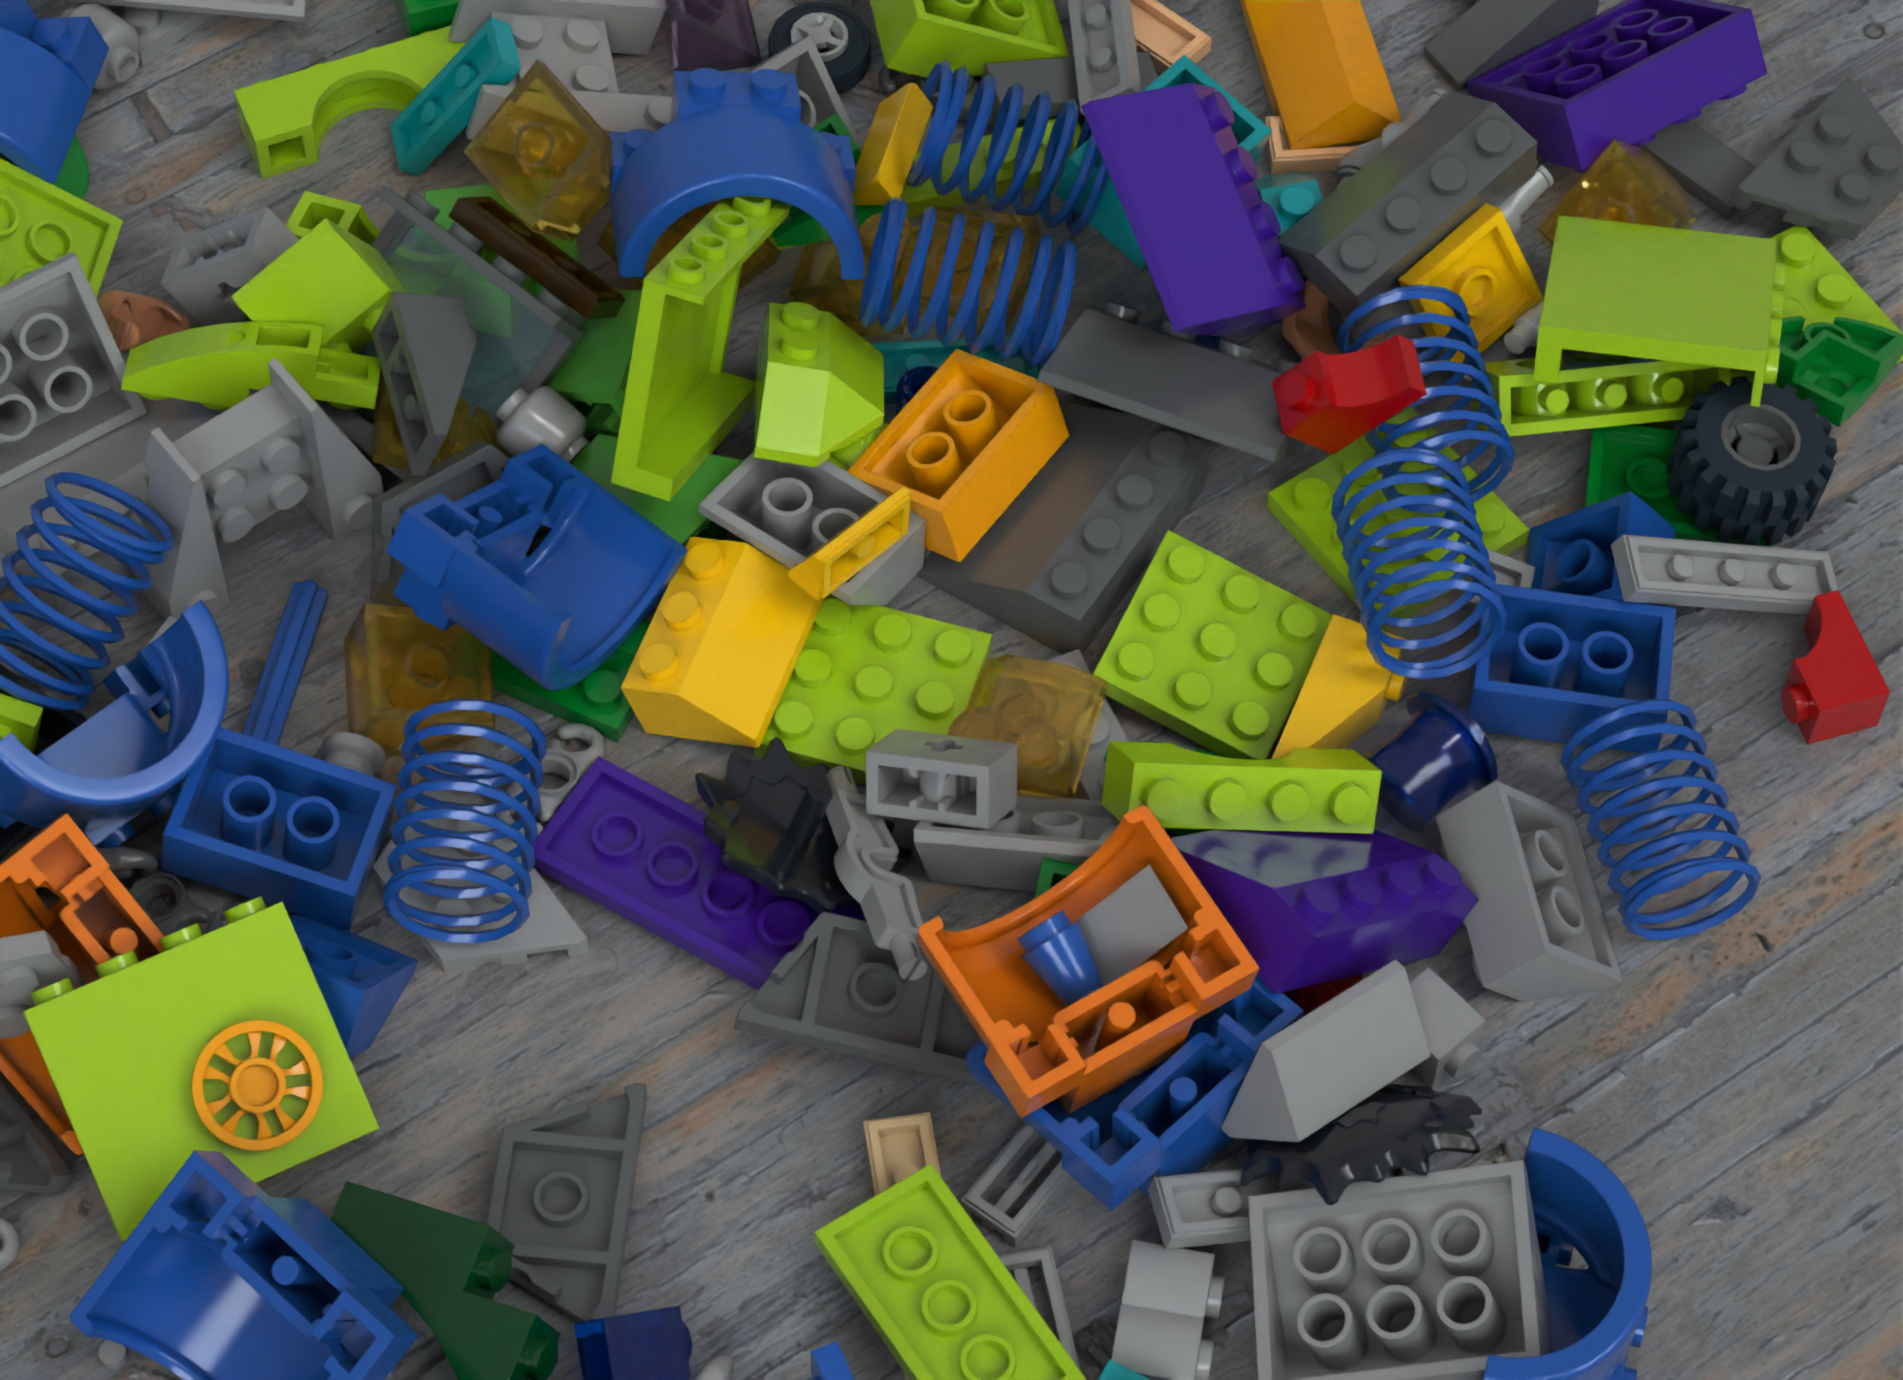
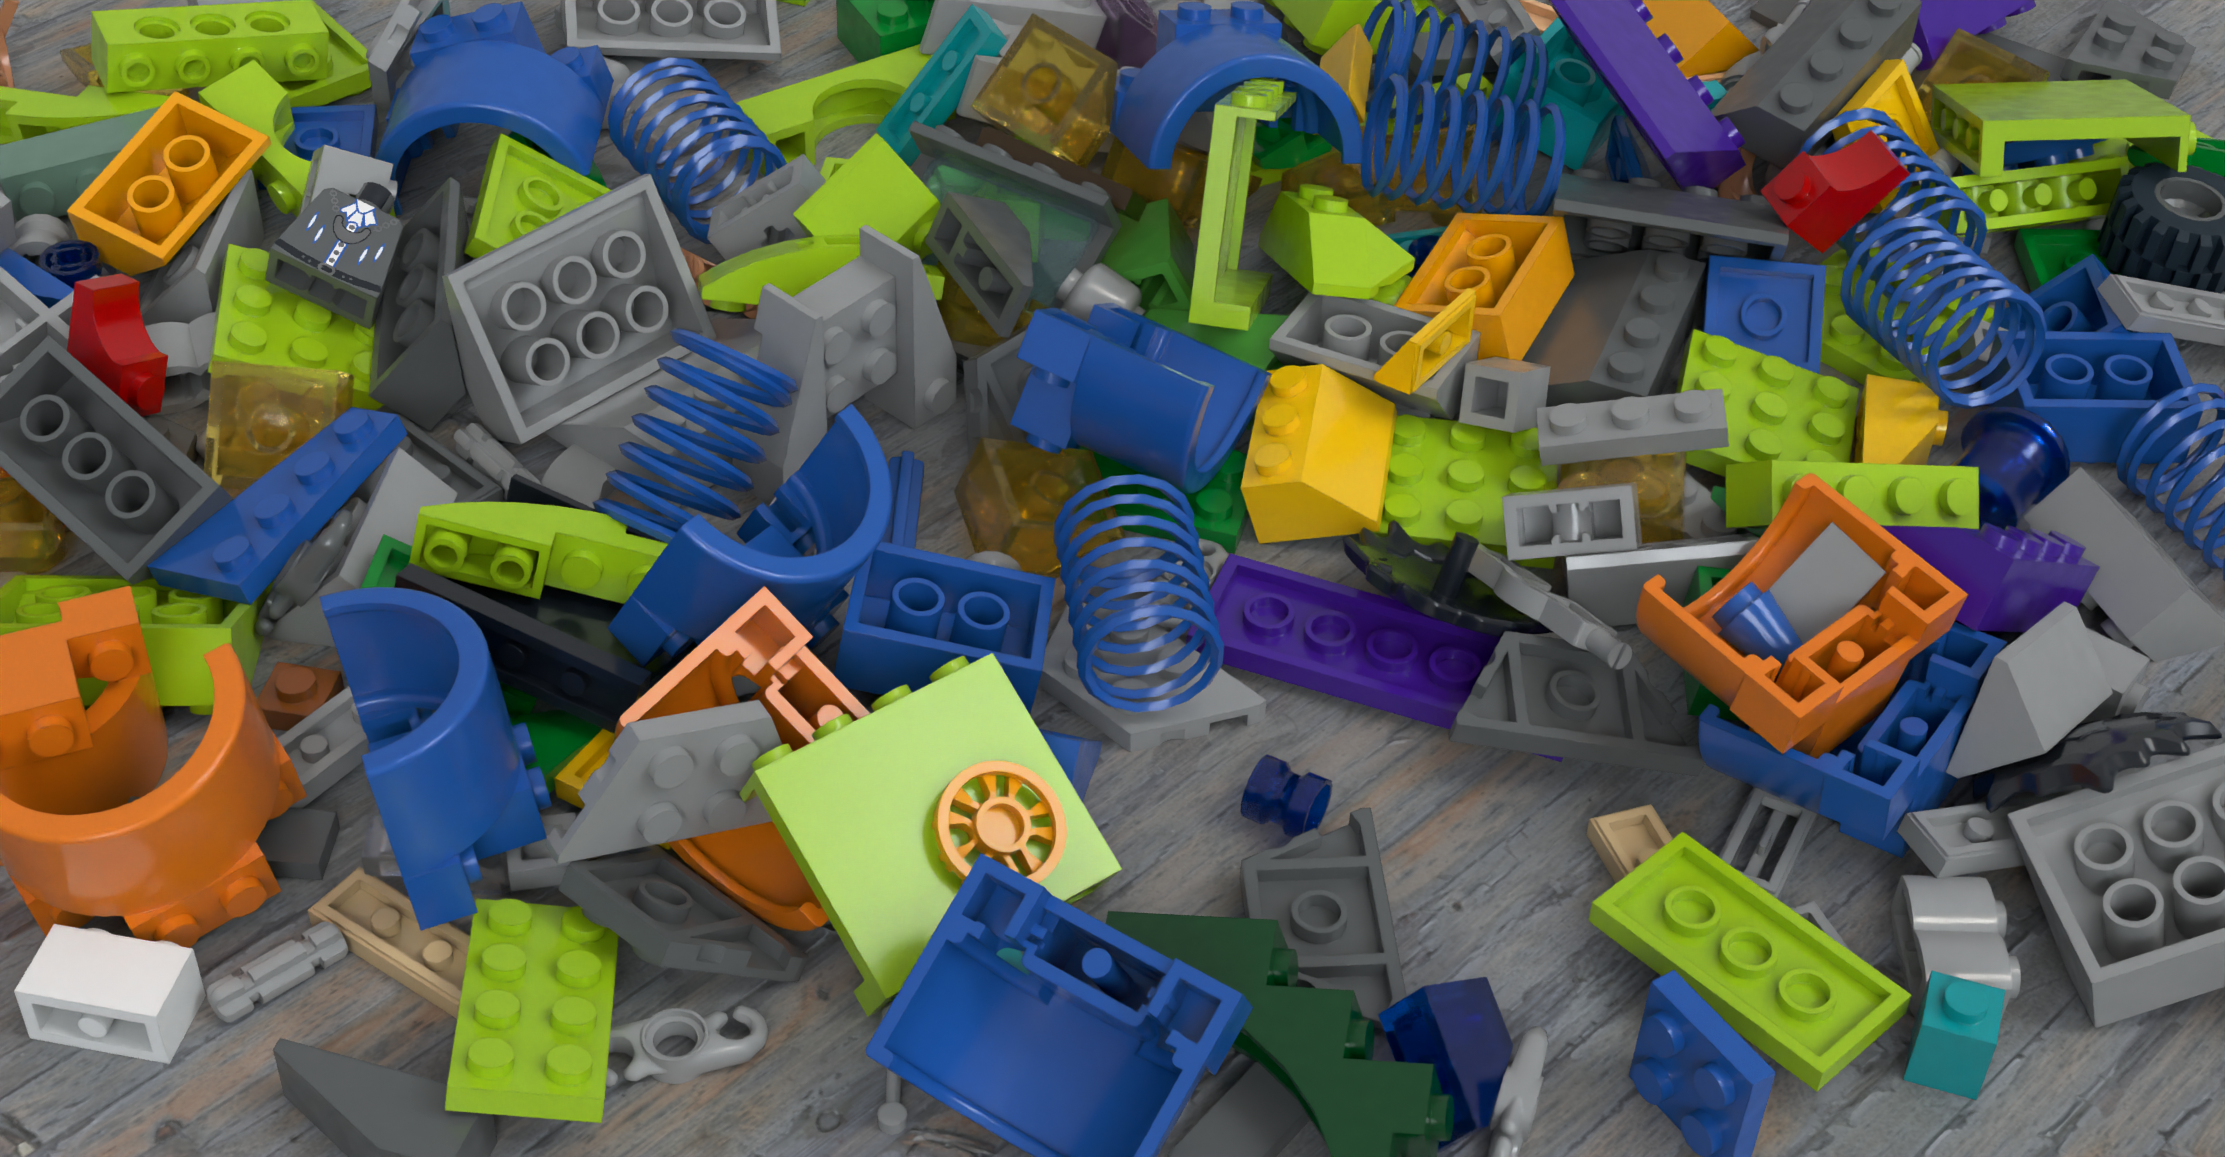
camera: 10 degrees left, 15 degrees down
none -> blue piece [608,57,787,244]
none -> clear blue wheel [1240,754,1333,838]
none -> light grey brick [1459,357,1551,433]
none -> light grey plate [1536,389,1729,466]
none -> blue plate [1702,255,1826,374]

